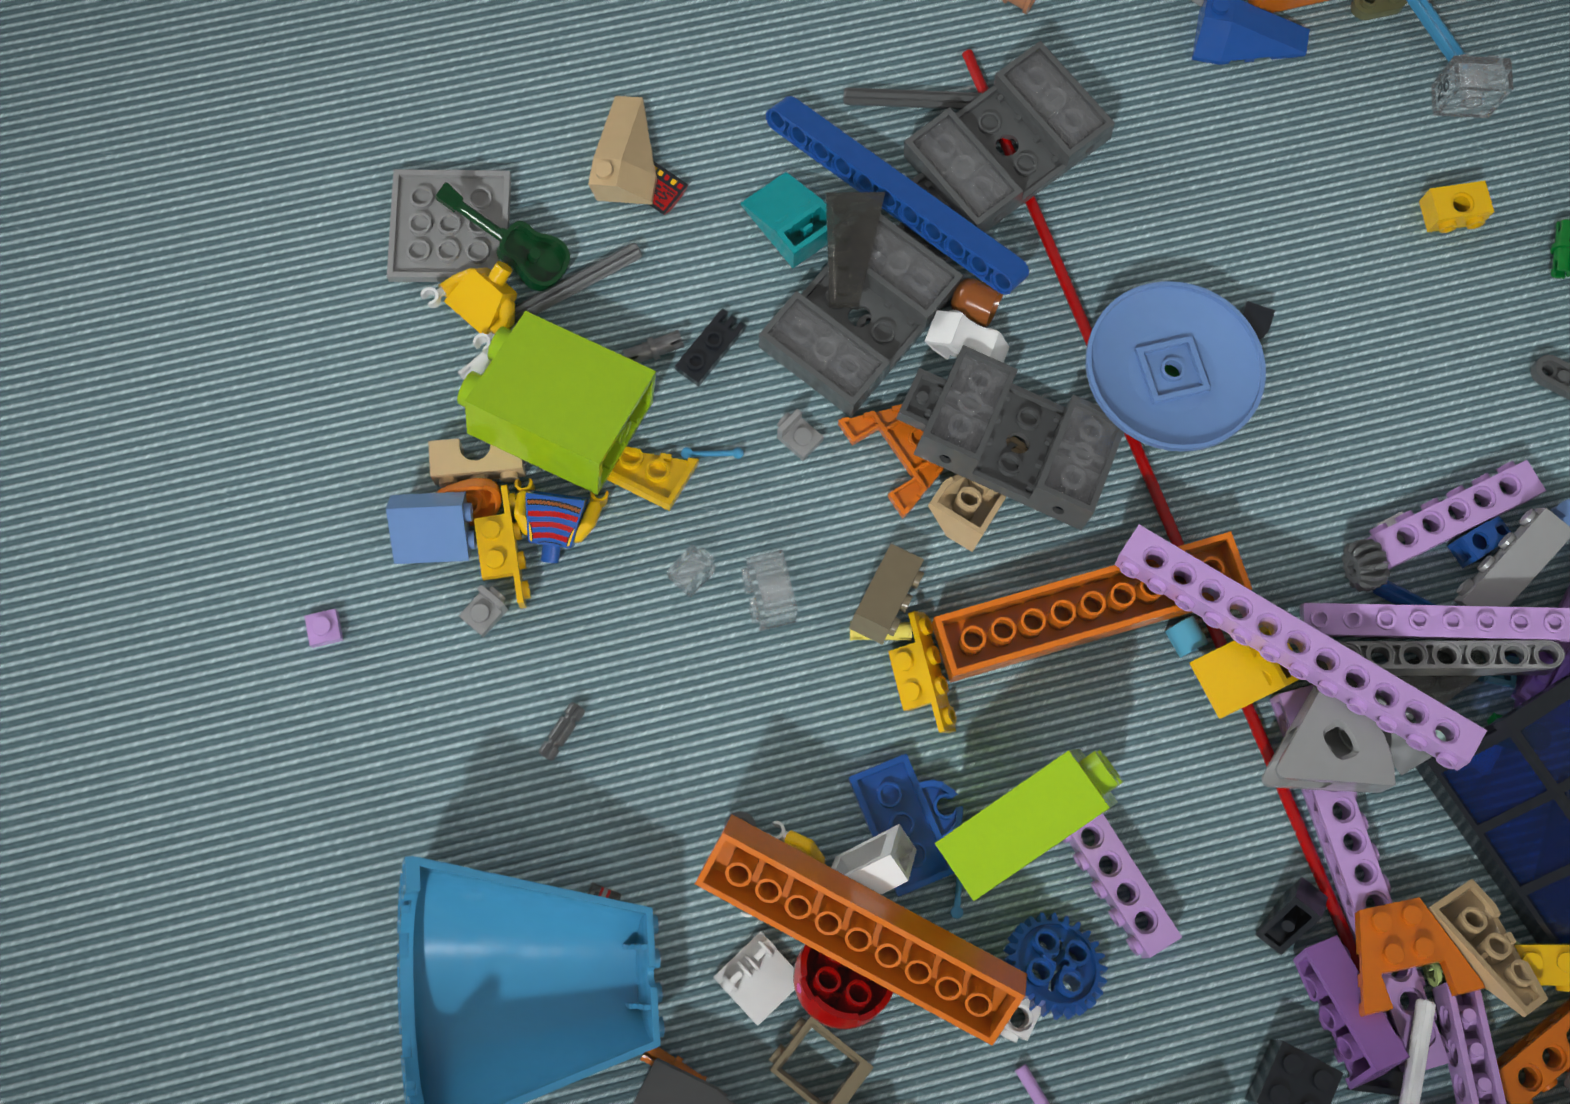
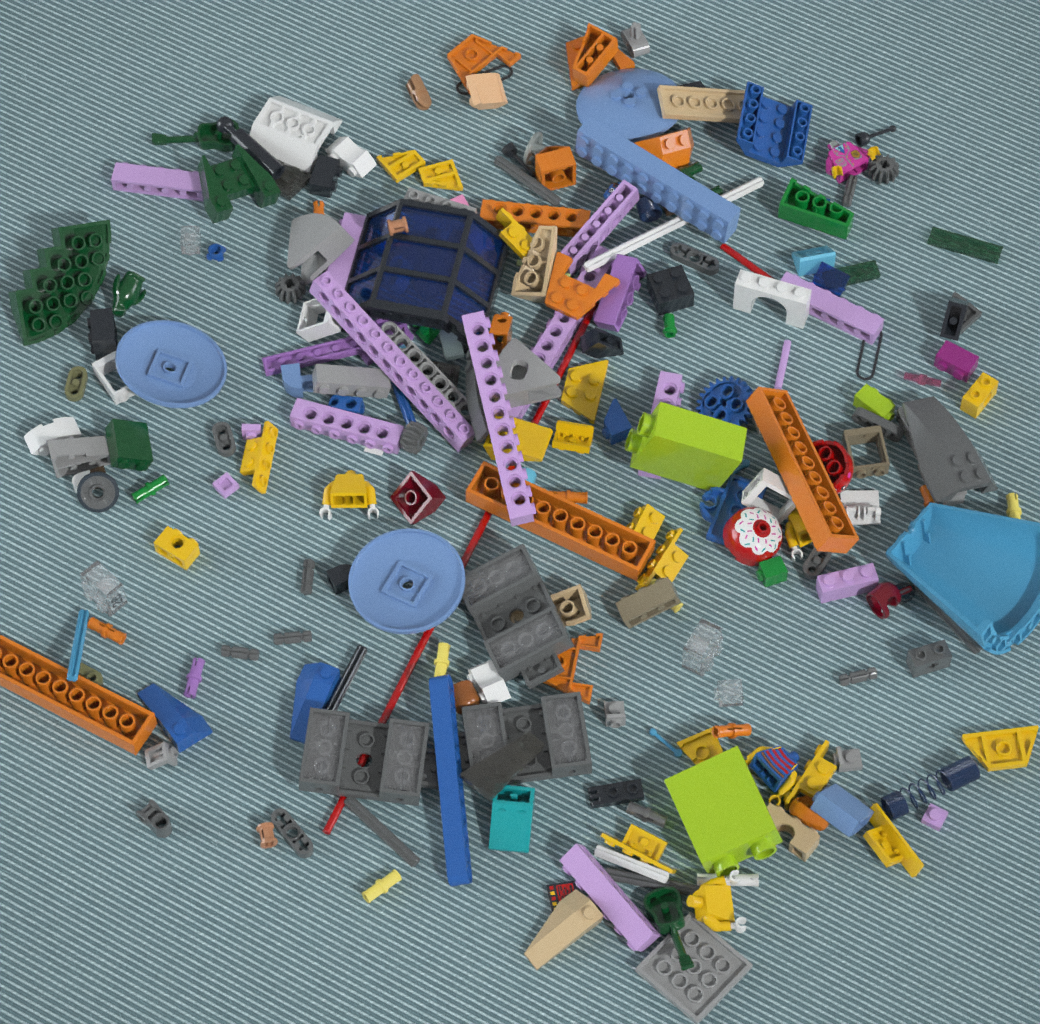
camera: 130 degrees left, 15 degrees down
none -> orange pin [87,617,127,645]
none -> medium lavender pin [183,657,205,699]
none -> lavender plate [212,472,239,499]
none -> dark grey axle [221,645,260,661]
none -> yellow bracket [240,421,278,494]
none -> lavender plate [241,424,262,440]
none -> dark grey beam [271,808,314,858]
none -> dark grey axle [273,630,312,645]
none -> blue wedge [290,662,341,744]
none -> dark grey axle [300,558,315,595]
none -> yellow torso [319,470,379,520]
none -> black axle [325,645,367,711]
none -> light yellow pin [362,869,402,903]
none -> dark red slope [390,471,446,525]
none -> light yellow pin [434,642,451,677]
none -> orange torso [489,312,513,356]
none -> orange pin [549,490,588,504]
none -> yellow bracket [552,420,594,454]
none -> lavender brick [559,843,661,952]
none -> yellow wing [561,360,609,424]
none -> white axle [594,845,669,883]
none -> yellow bracket [601,824,677,874]
none -> blue slope [602,398,632,445]
none -> yellow bracket [626,504,665,539]
none -> green pin [662,313,677,338]
none -> orange pin [712,723,752,739]
none -> cylinder [723,507,783,566]
none -> green brick [756,555,788,588]
none -> lavender brick [815,563,879,604]
none -> yellow bracket [863,803,924,878]
none -> dark red helmet [866,582,901,619]
none -> dark blue piece [881,755,980,821]
none -> dark grey brick [906,639,952,678]
none -> yellow wing [961,725,1039,772]

